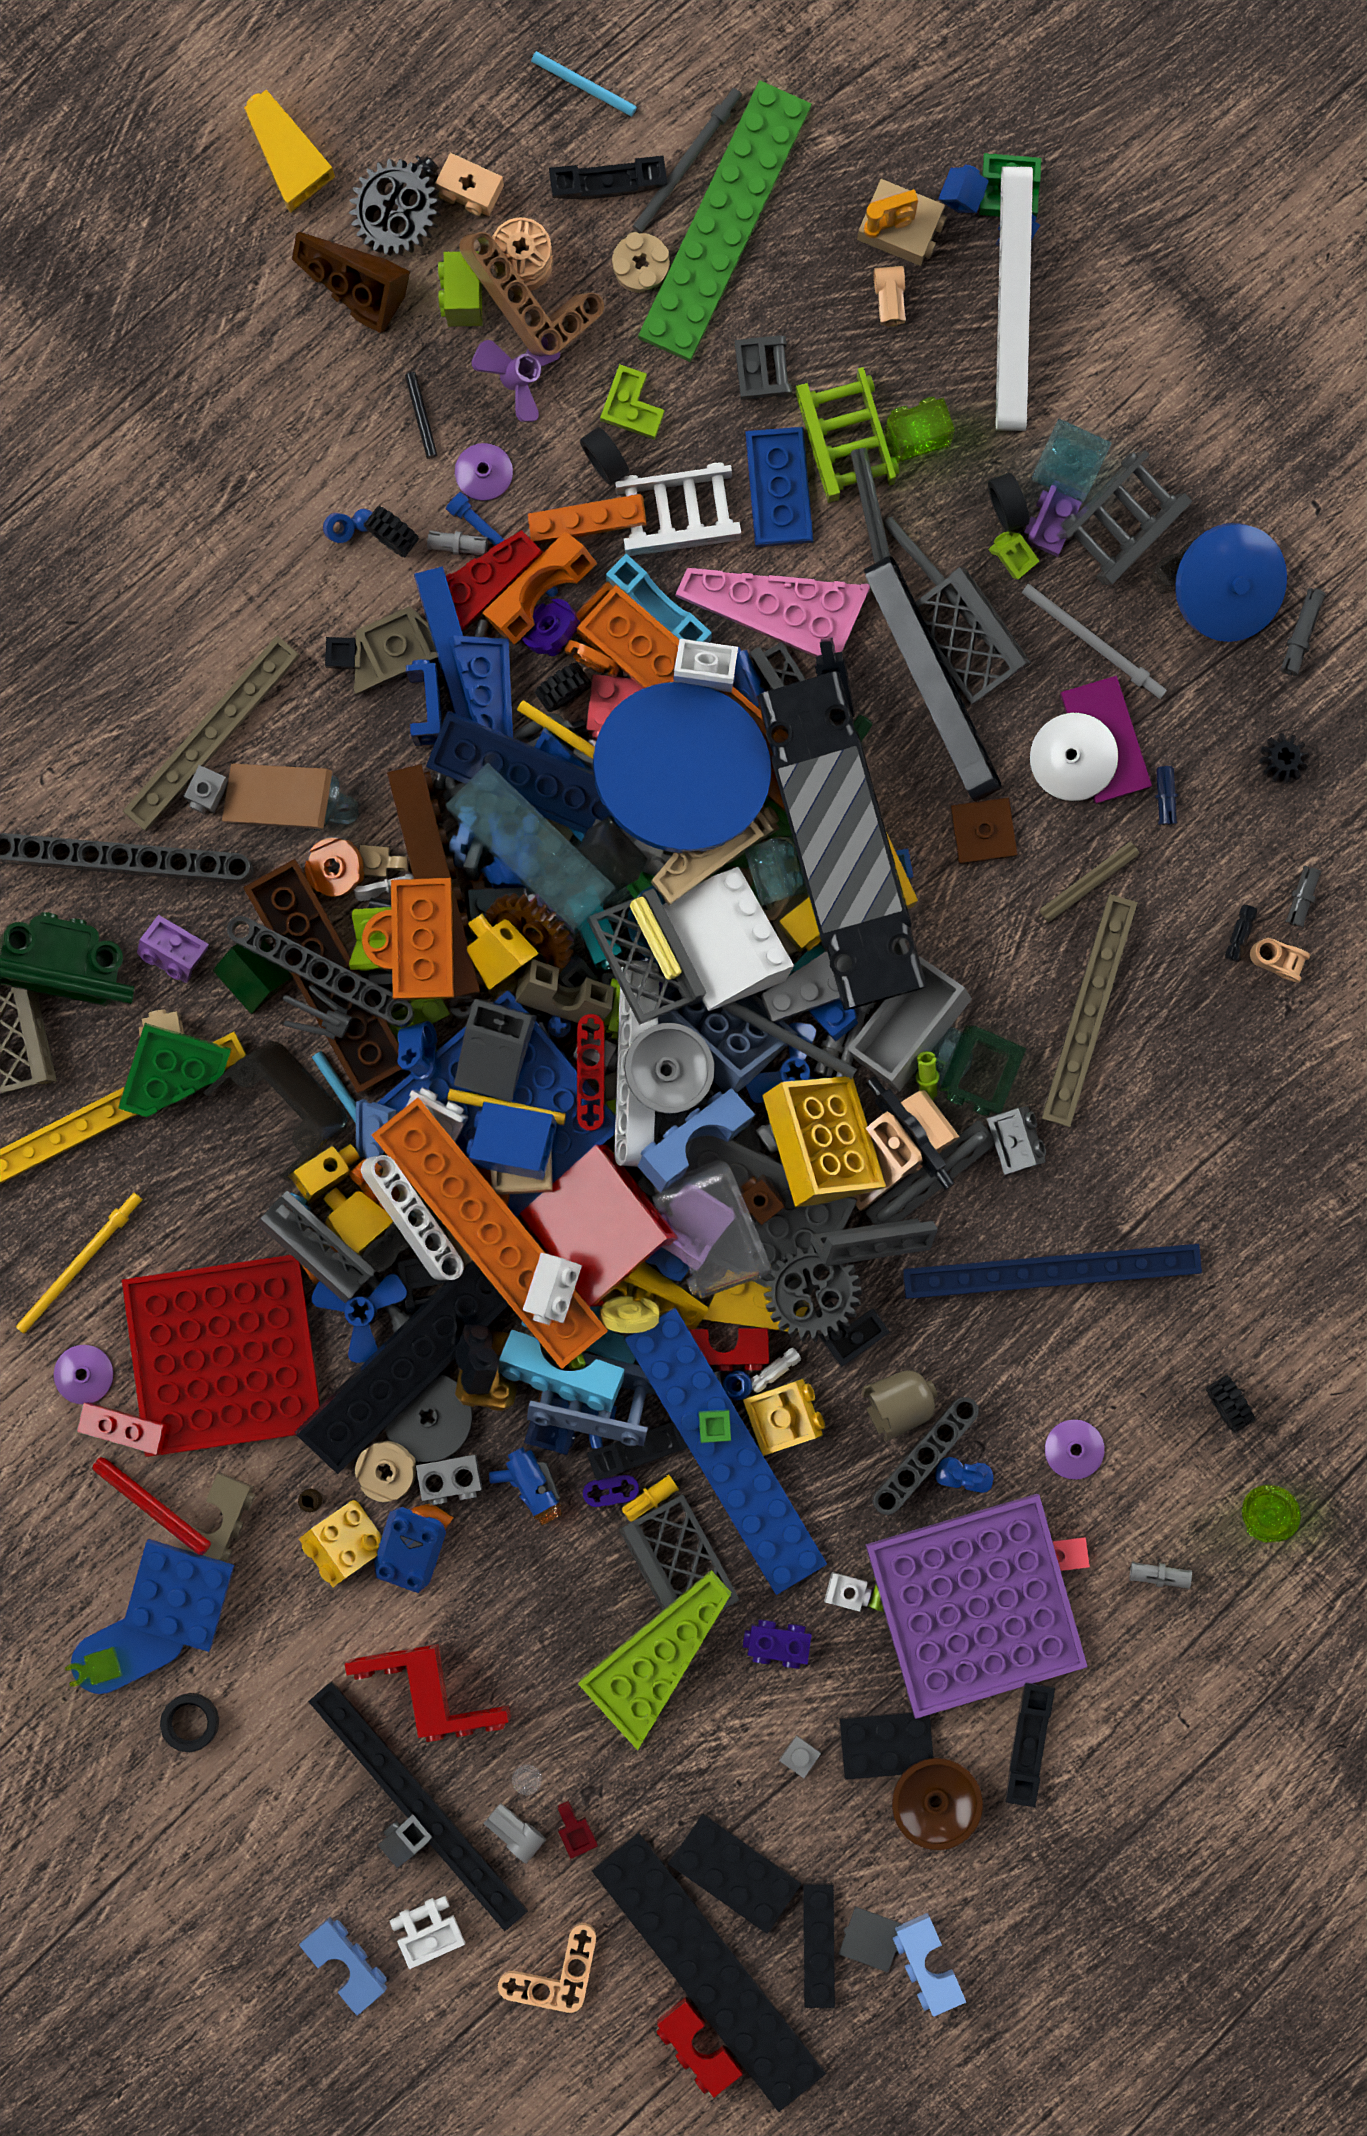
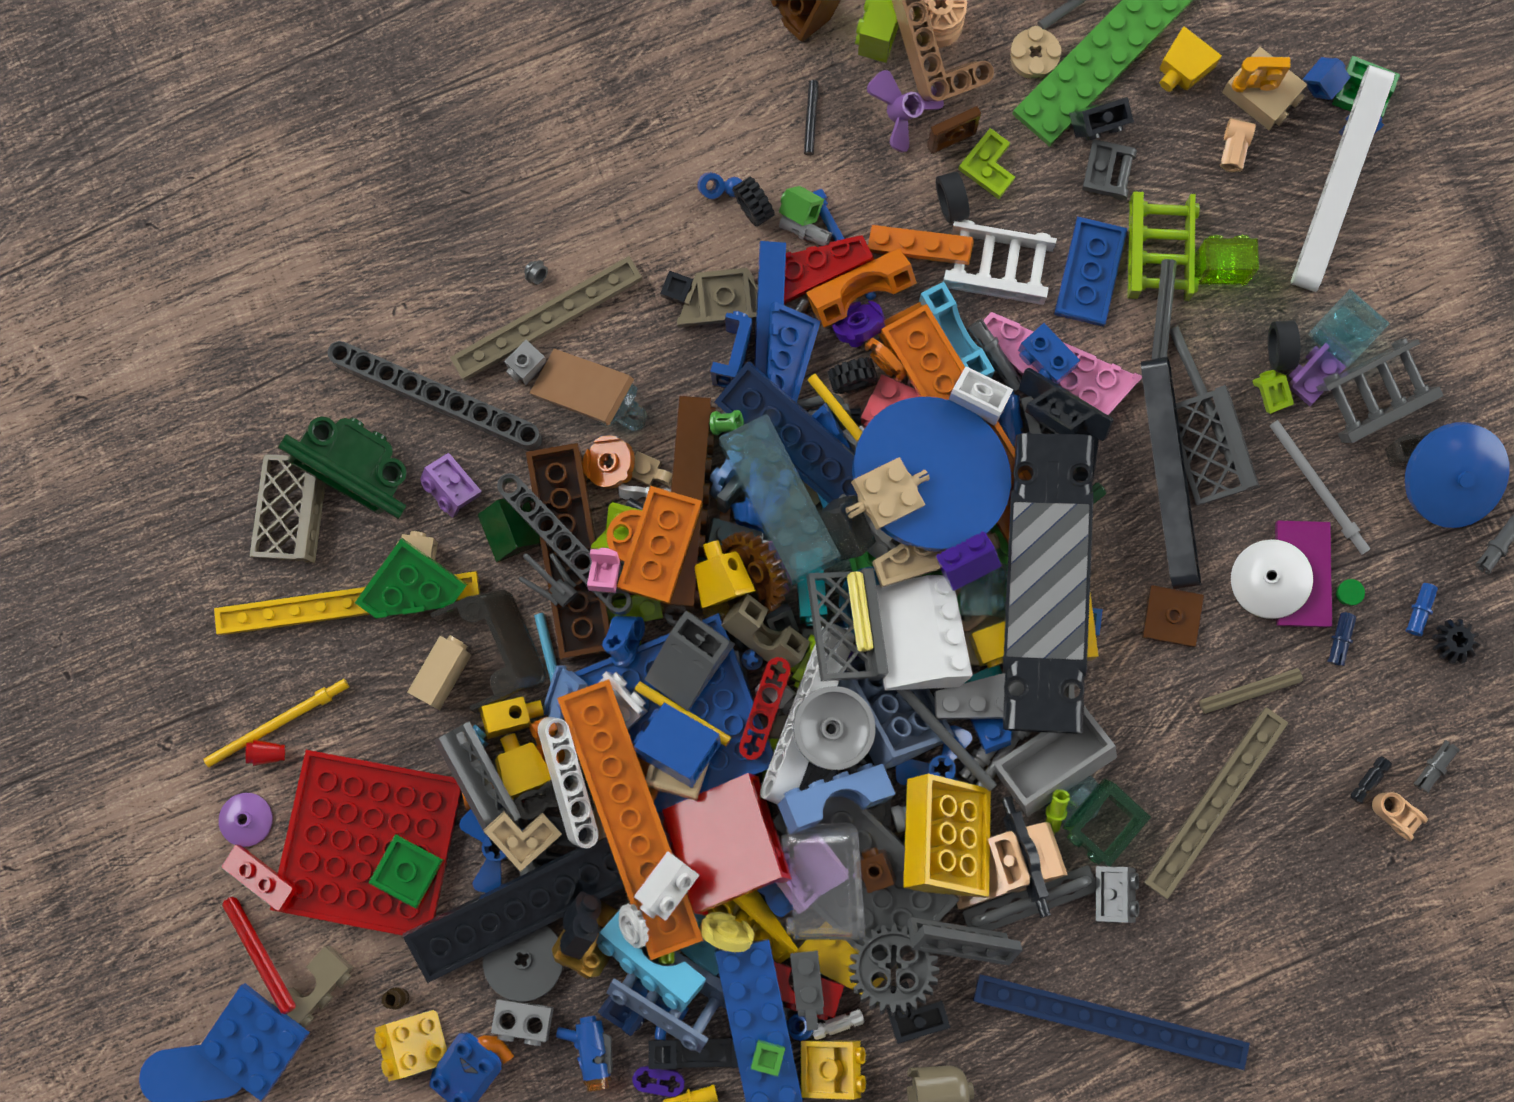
camera: 25 degrees right, 5 degrees down
clear neon green plate [65,1647,122,1687] -> none
tan plate [355,1441,416,1502] -> none
medium lavender dish [455,443,513,501] -> none
none -> red cone [246,740,286,766]
none -> green tile [368,834,444,909]
none -> tan brick [407,635,471,710]
none -> tan plate [484,812,562,872]
none -> dark grey plate [524,260,548,285]
none -> bright pink bracket [587,548,621,593]
none -> white gear [619,904,649,948]
none -> bright green bush [710,410,744,435]
none -> bright green brick [779,186,824,226]
none -> dark grey hinge [790,950,824,1031]
none -> tan plate [846,457,930,530]
none -> reddish brown plate [927,106,981,154]
none -> dark purple brick [936,531,1001,591]
none -> dark grey pin [968,318,1022,391]
none -> blue brick [1018,323,1080,384]
none -> black bracket [1019,368,1114,441]
none -> black brick [1069,97,1134,141]
none -> yellow torso [1159,27,1222,92]
none -> green tile [1336,579,1365,606]
none -> blue axle [1405,583,1438,636]

